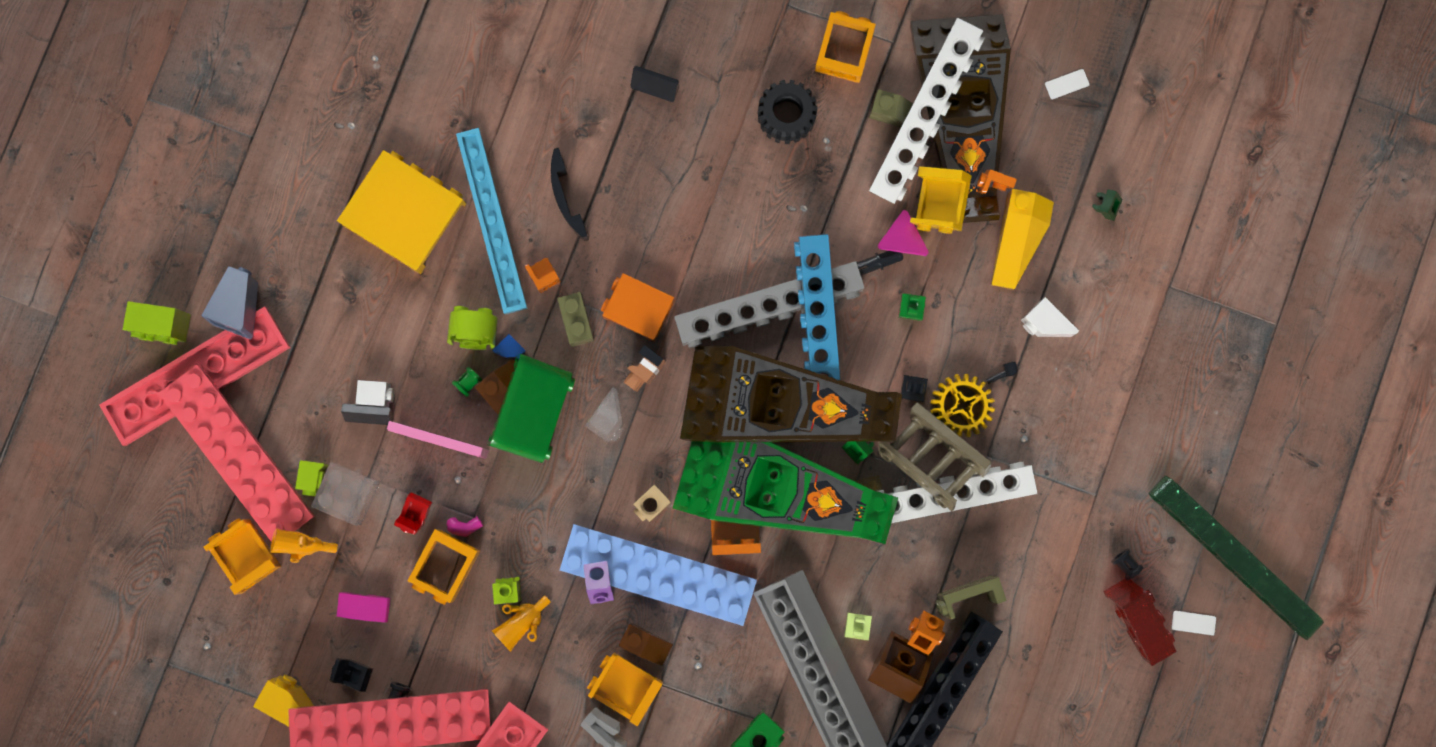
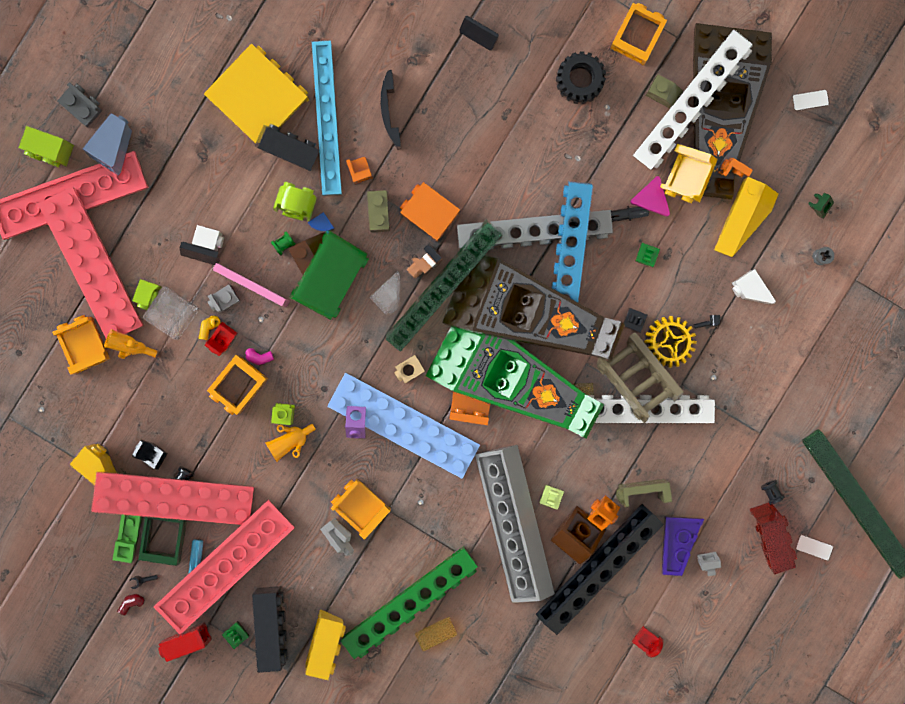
camera: 15 degrees right, 5 degrees up
dark pink slope [337,592,390,622] -> none
reddish brown slope [618,622,673,666] -> none
green tile [841,441,874,465] -> none
none -> dark grey bracket [57,82,103,128]
none -> yellow arm [198,315,221,340]
none -> light grey bracket [208,285,240,313]
none -> black brick [255,124,320,171]
none -> clear green brick [386,219,502,352]
none -> dark purple wing [662,516,704,576]
none -> light grey tile [697,552,721,576]
none -> dark grey bush [812,247,835,265]

